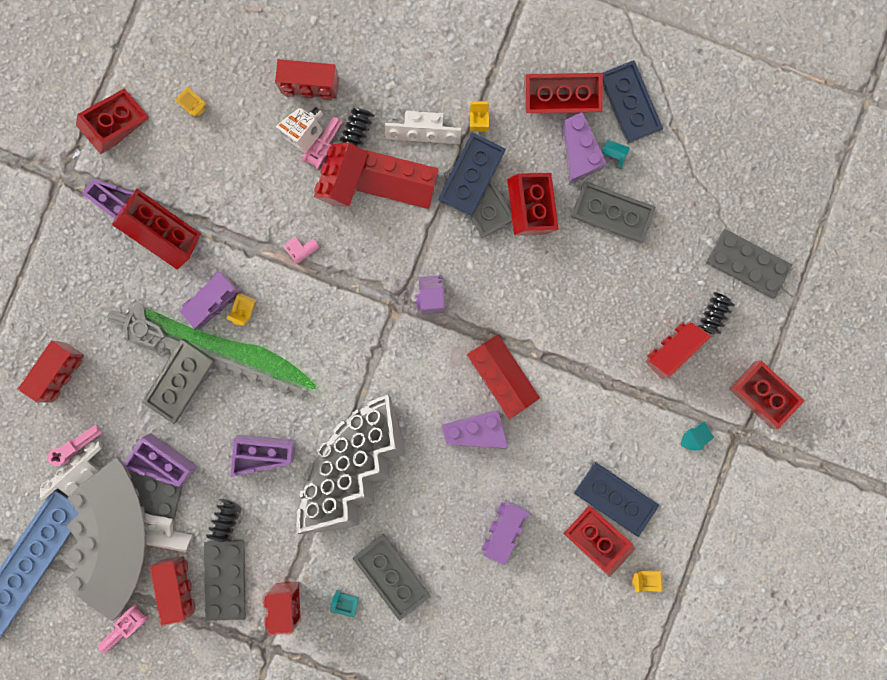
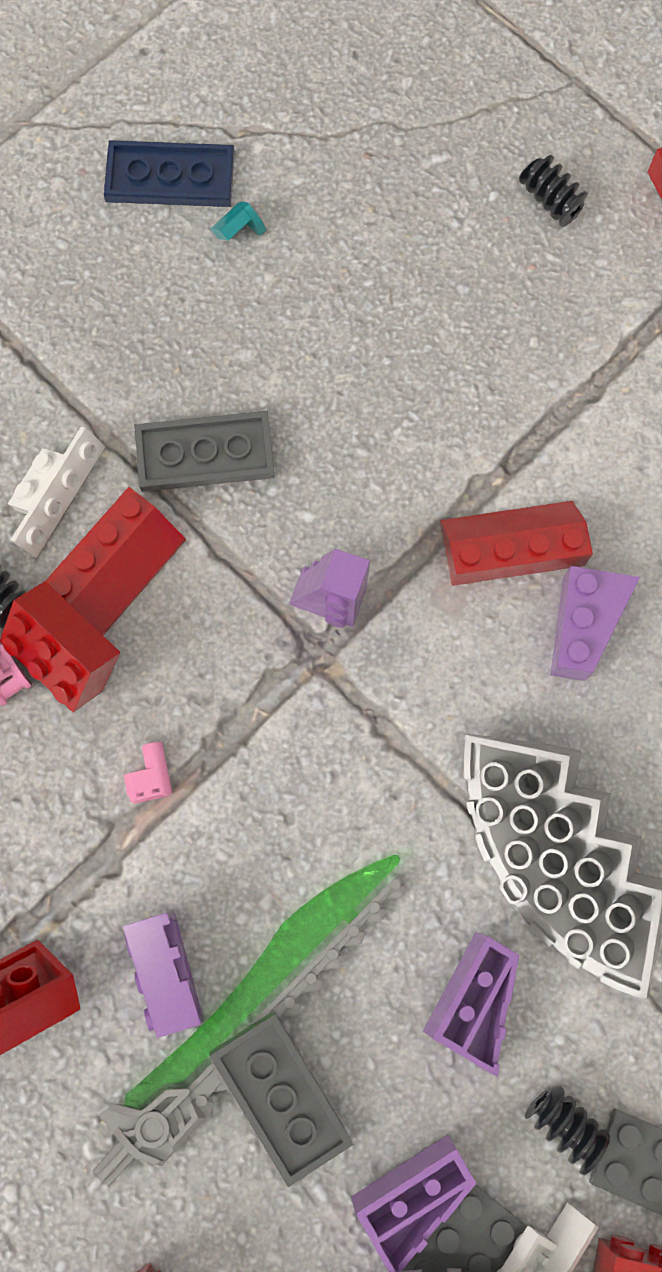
camera: 65 degrees left, 10 degrees down
yellow bracket [227,293,257,326] -> none
dark blue tile [438,132,506,218] -> none
yellow bracket [470,101,489,132] -> none
red brick [507,173,559,236] -> none
red slope [524,73,603,114] -> none
medium lavender wedge [562,112,607,184] -> none
dark grey plate [571,181,656,243] -> none
red slope [645,321,711,378] -> none
dark grey plate [706,229,792,299] -> none

